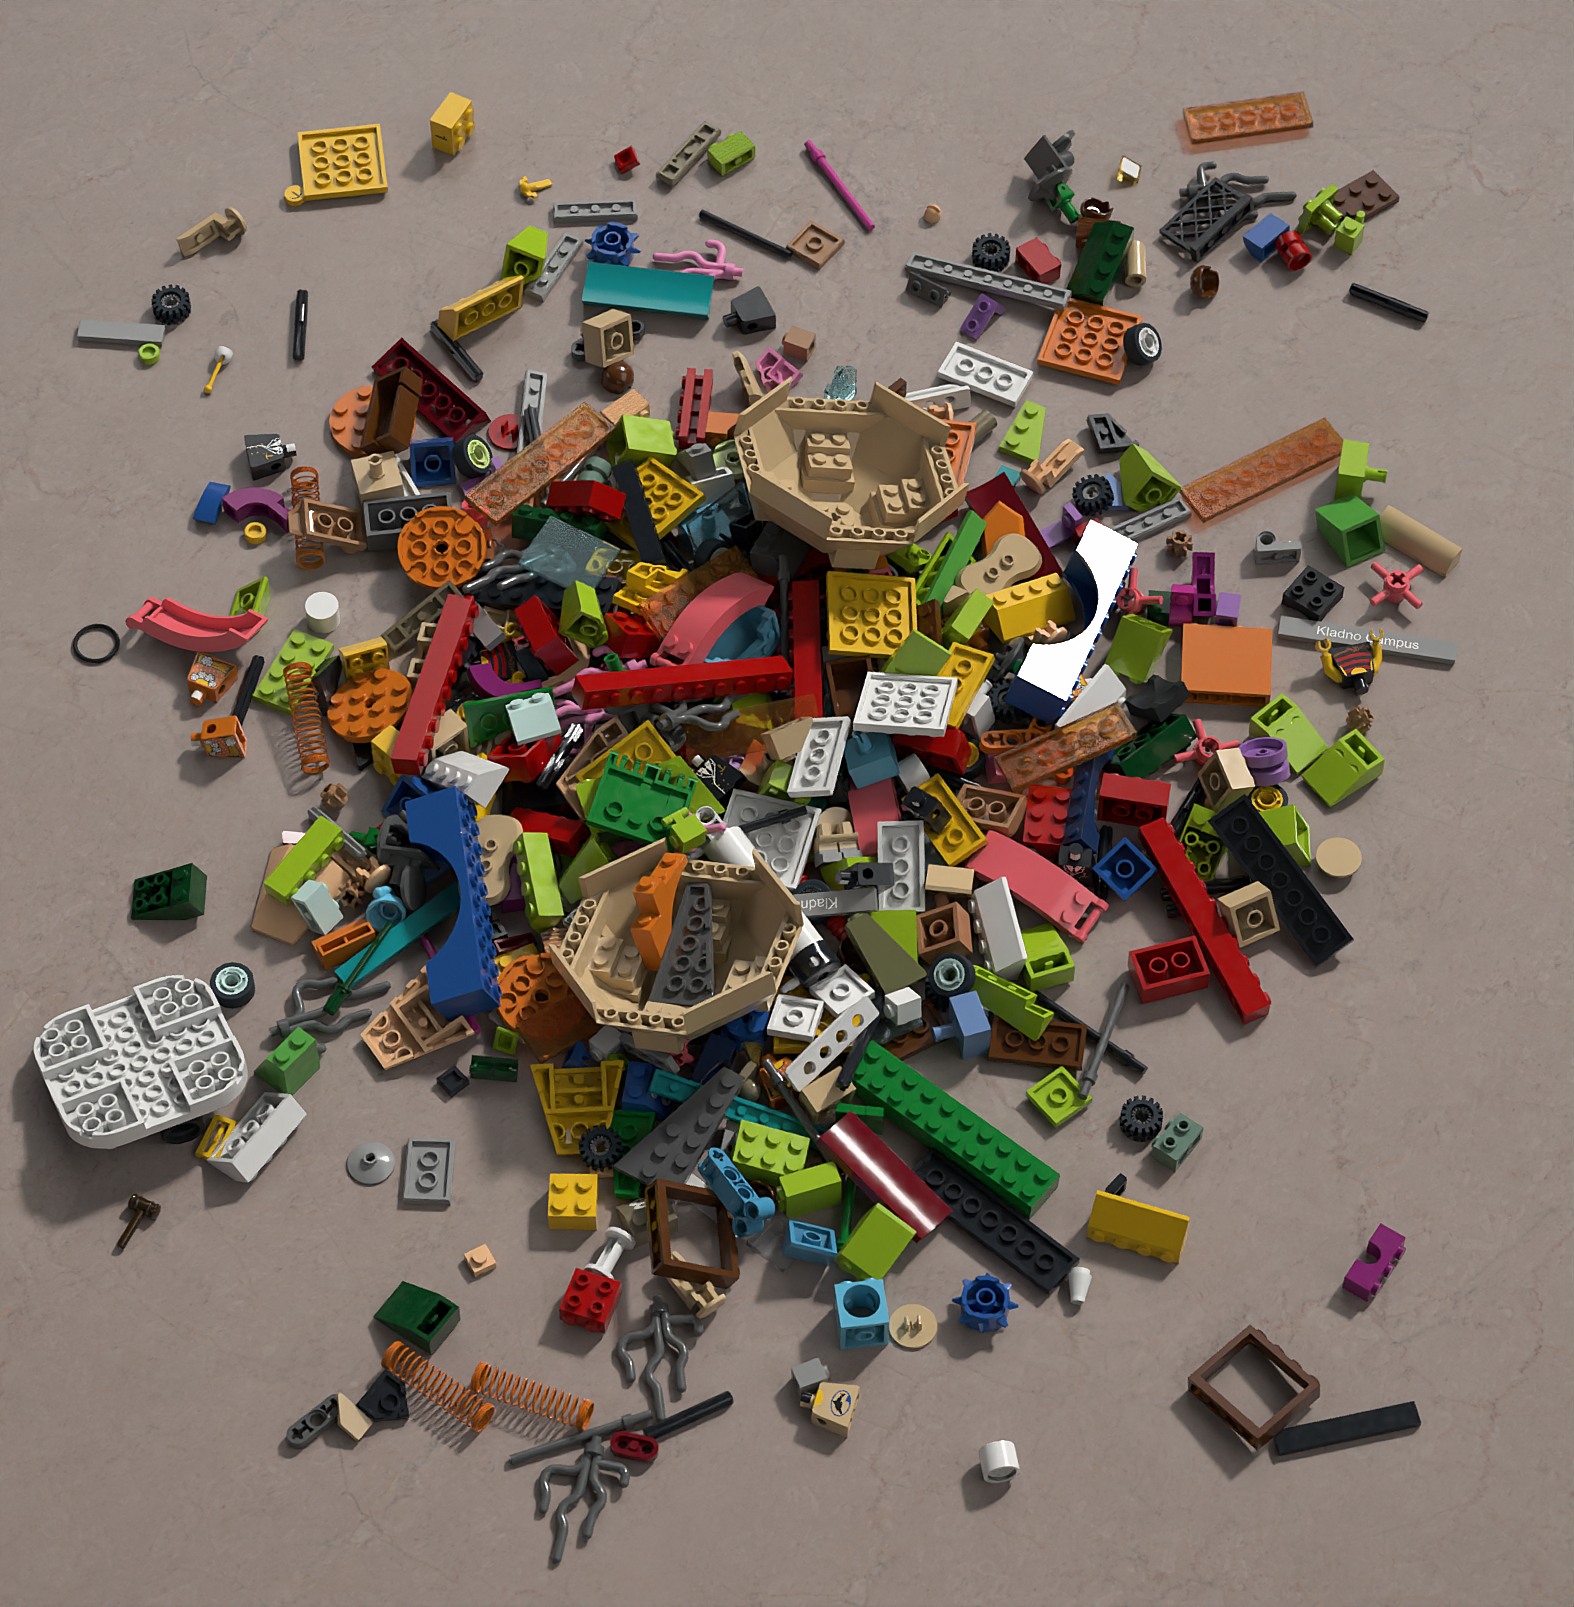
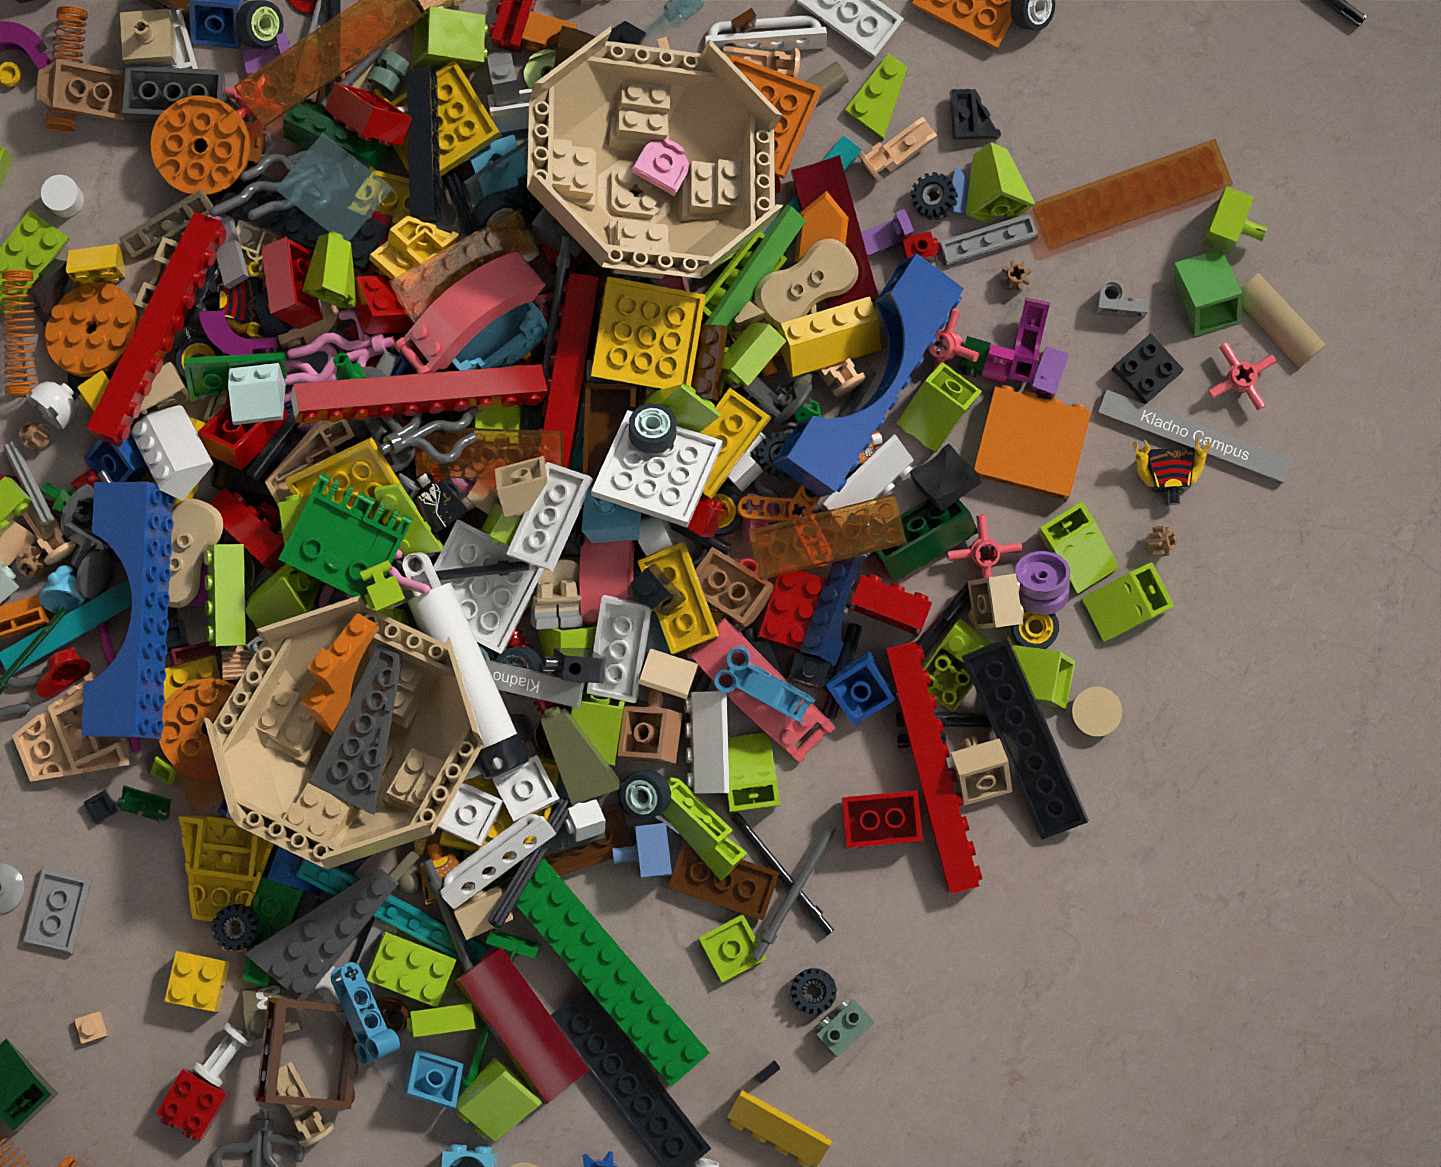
camera: 10 degrees right, 25 degrees up
none -> white cylinder [26,381,76,430]
none -> red piece [36,647,91,698]
none -> wheel [628,403,677,454]
none -> bright pink tile [631,139,689,196]
none -> dark azure piece [714,645,815,722]

